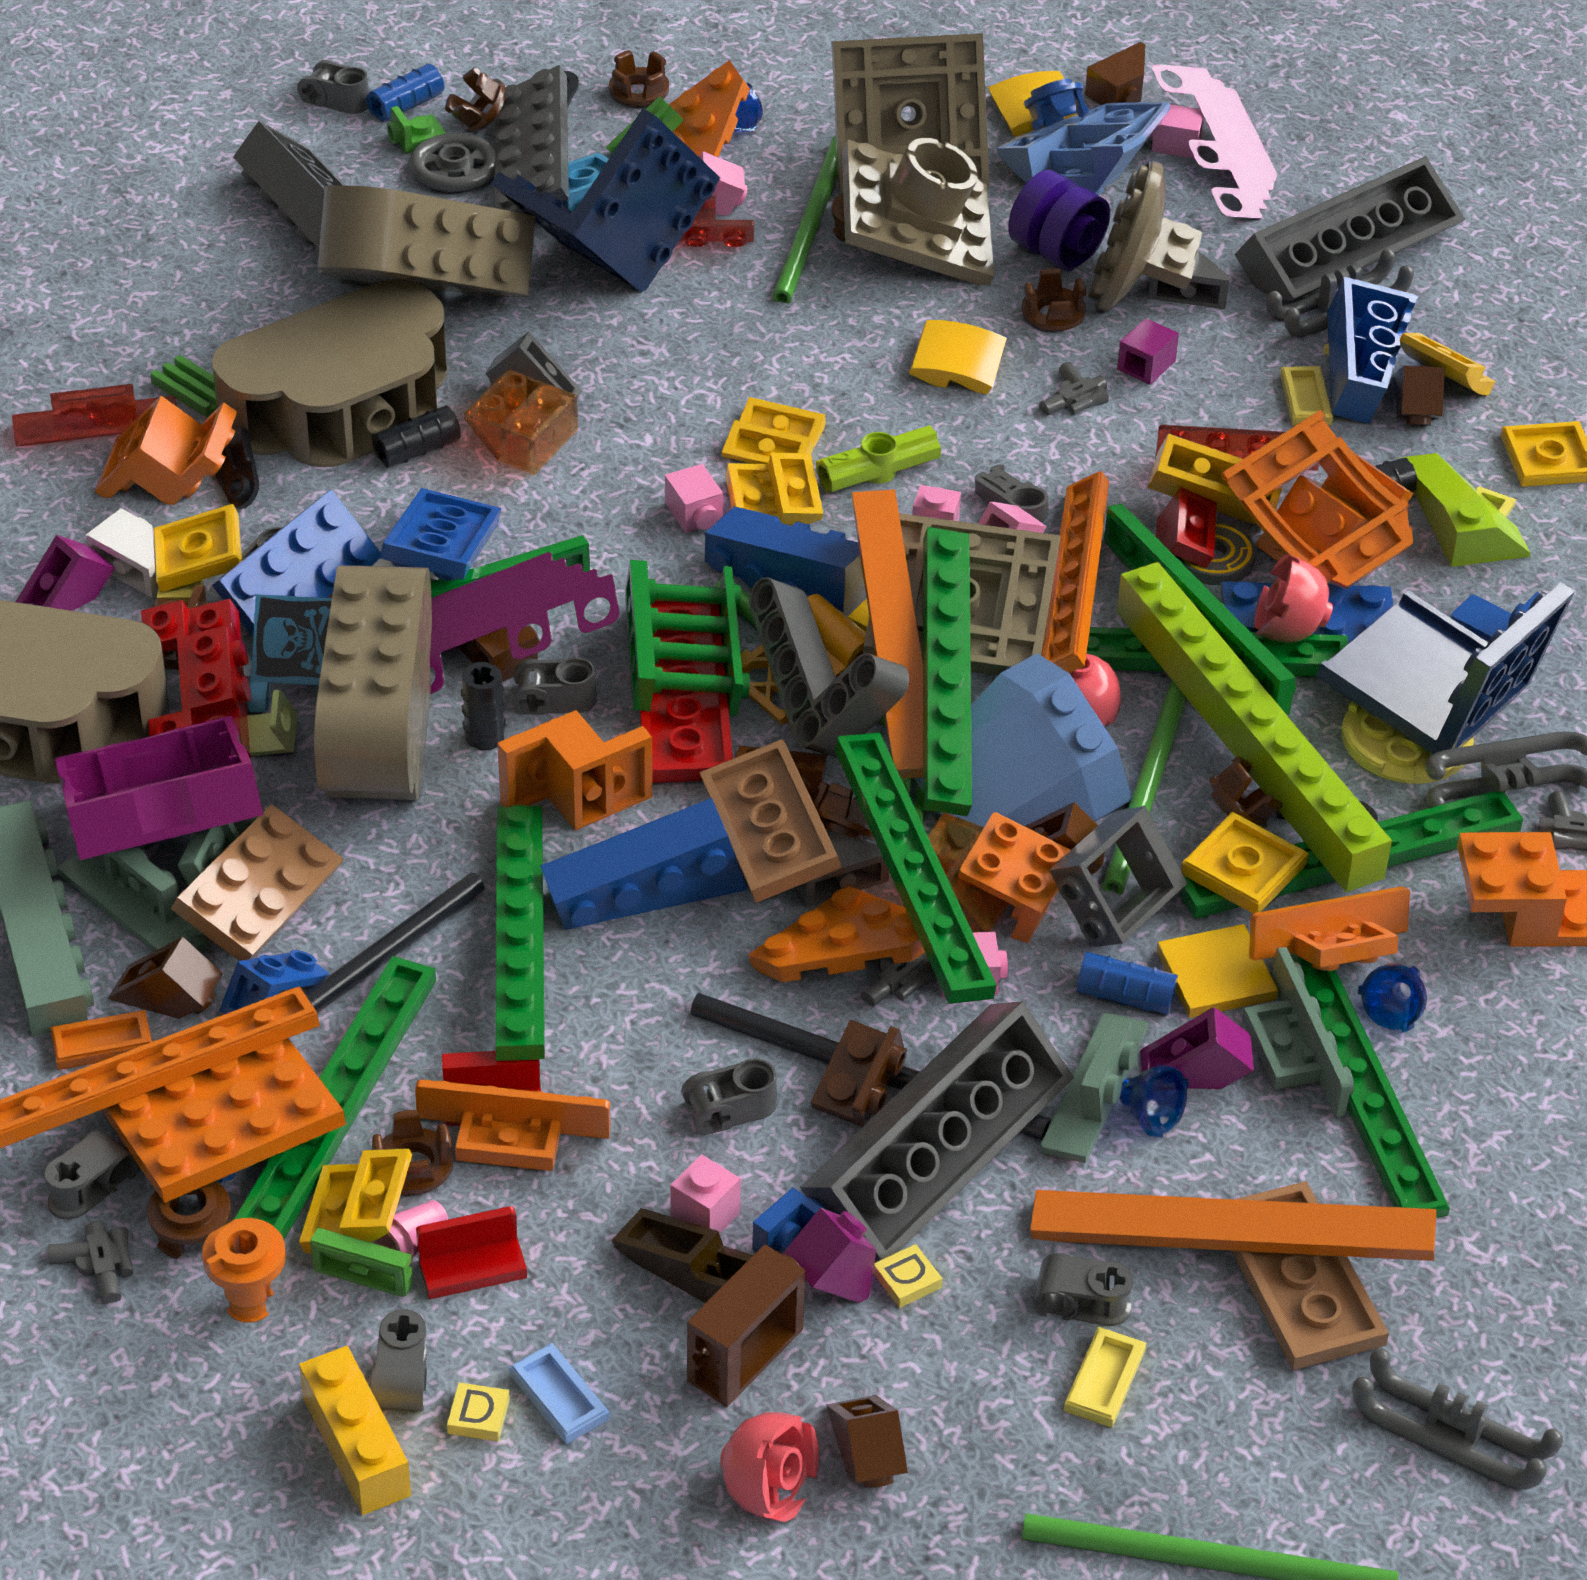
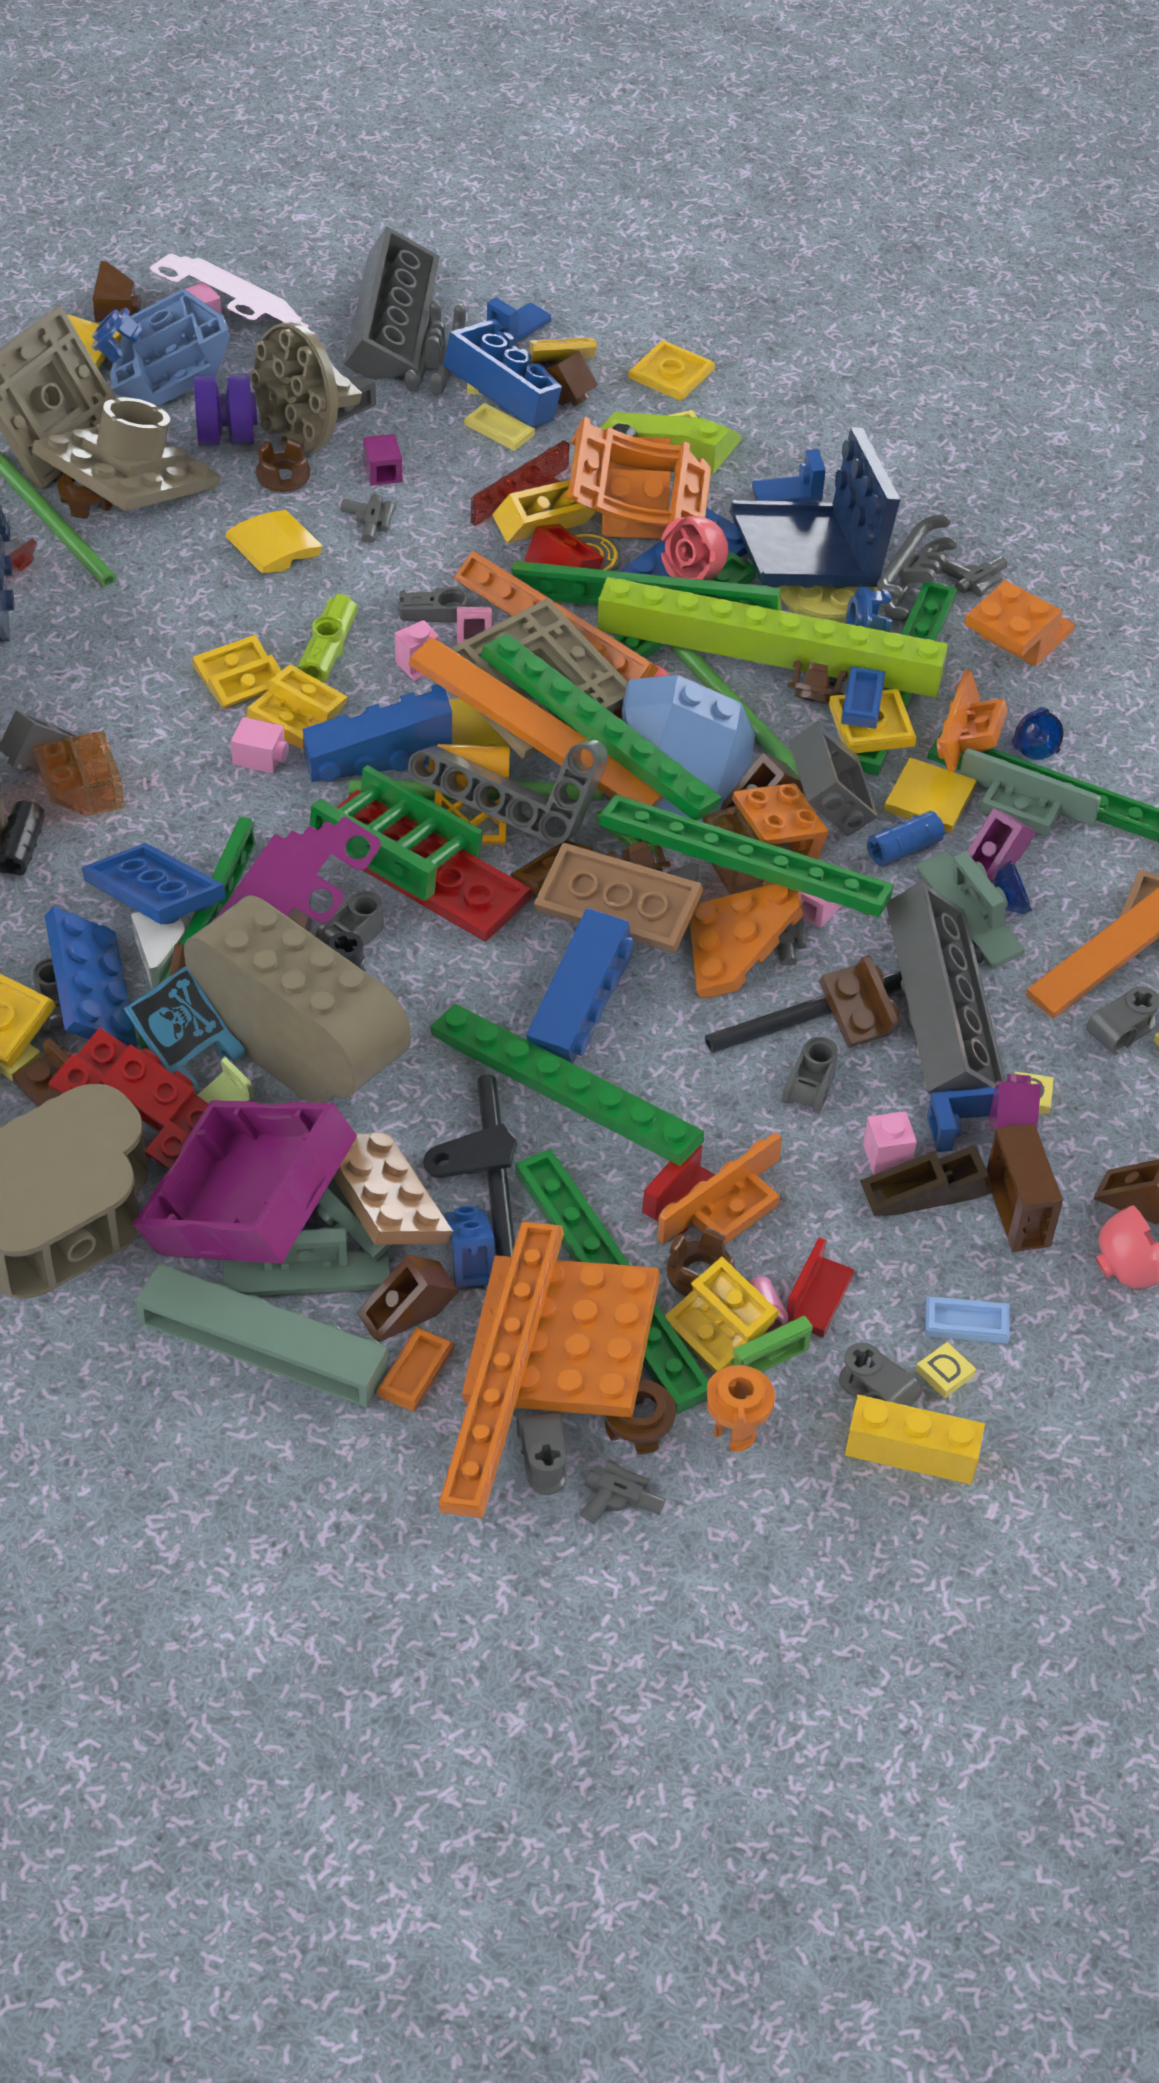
camera: 50 degrees left, 5 degrees up
orange bracket [497,710,652,831] -> none
none -> black piece [423,1123,518,1178]
none -> blue bracket [487,297,551,344]
none -> blue tile [841,666,886,729]
none -> blue piece [846,587,892,632]

